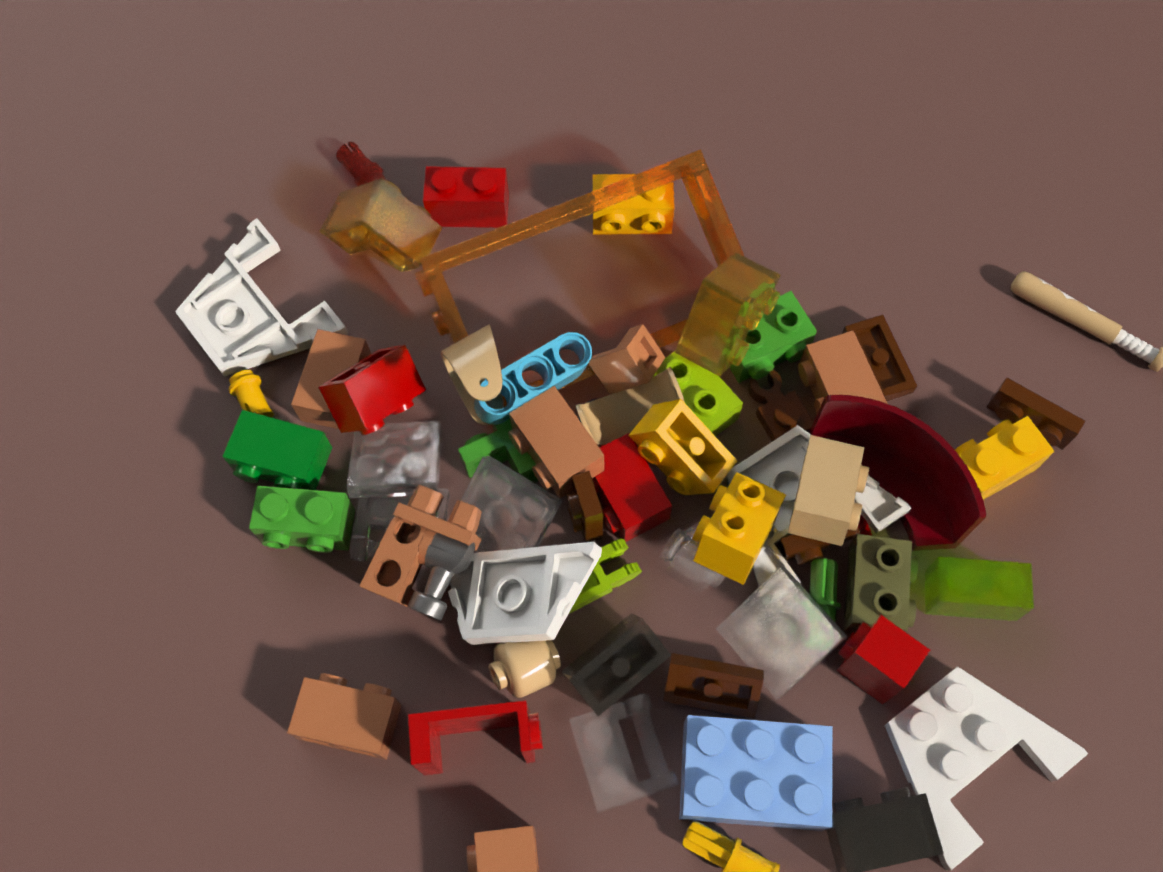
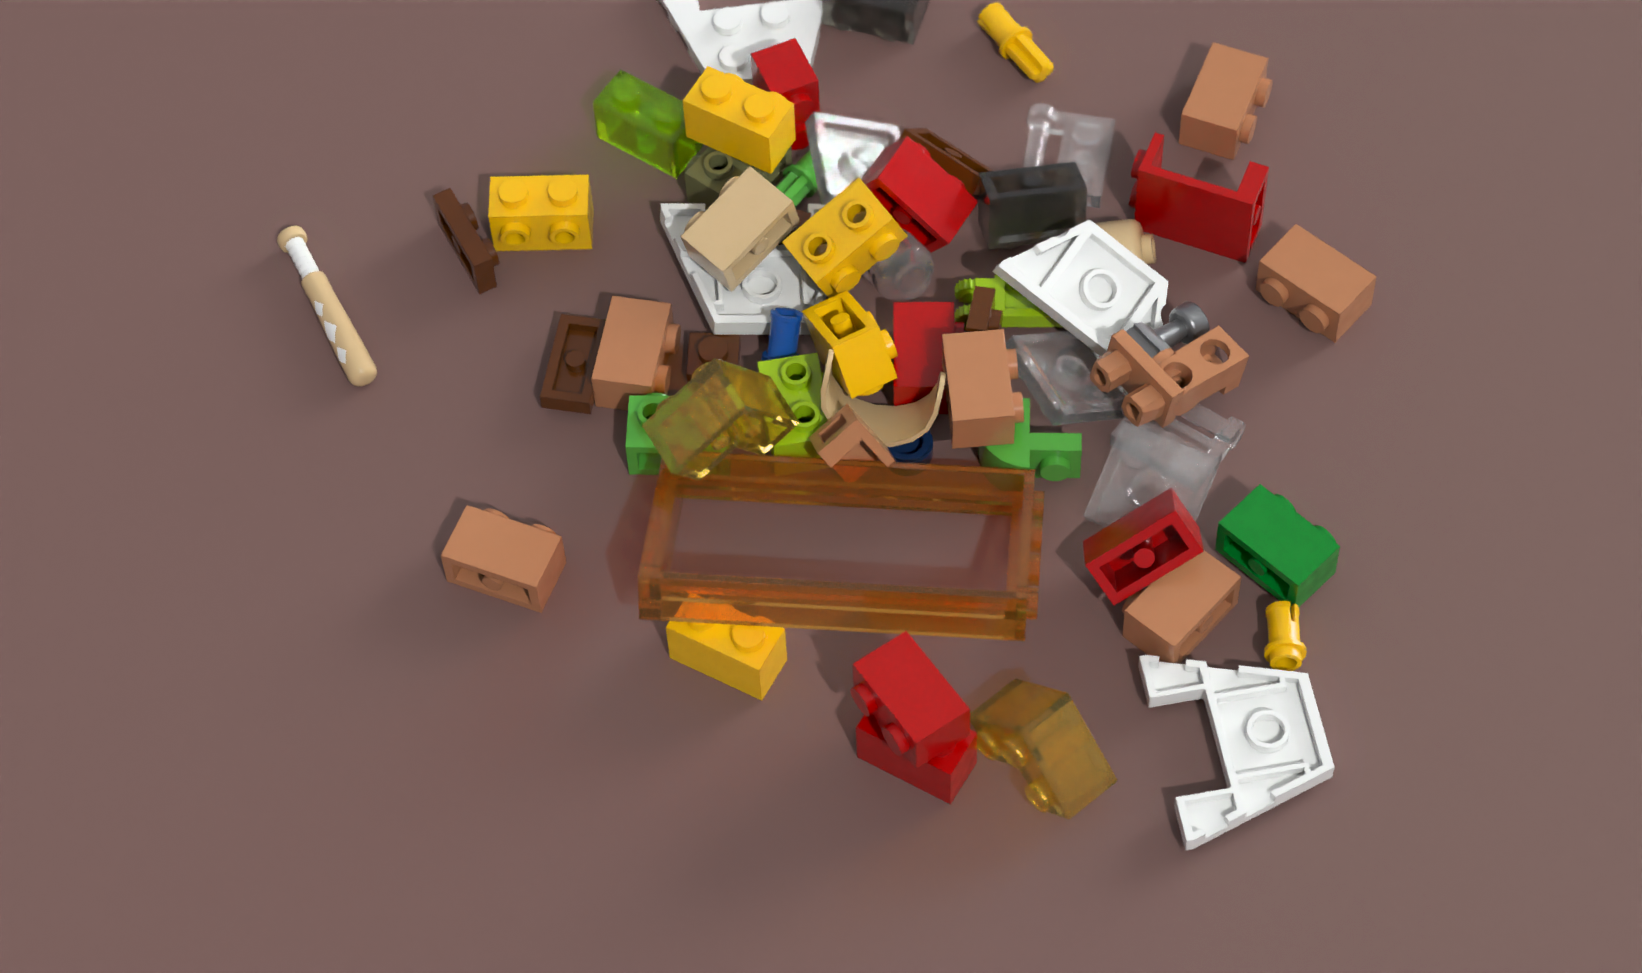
camera: 150 degrees left, 10 degrees down
bright green brick [249,486,355,553] -> none
clear red pin [336,141,402,212] -> none
tan piece [441,324,504,425] -> none
medium azure beam [474,332,592,425] -> none
light blue brick [679,715,833,831] -> none
dark red panel [809,395,986,551] -> none
none -> nougat brick [441,505,567,613]
none -> yellow brick [683,66,796,174]
none -> blue pin [762,308,803,361]
none -> red brick [850,631,970,769]
none -> red brick [862,136,978,256]

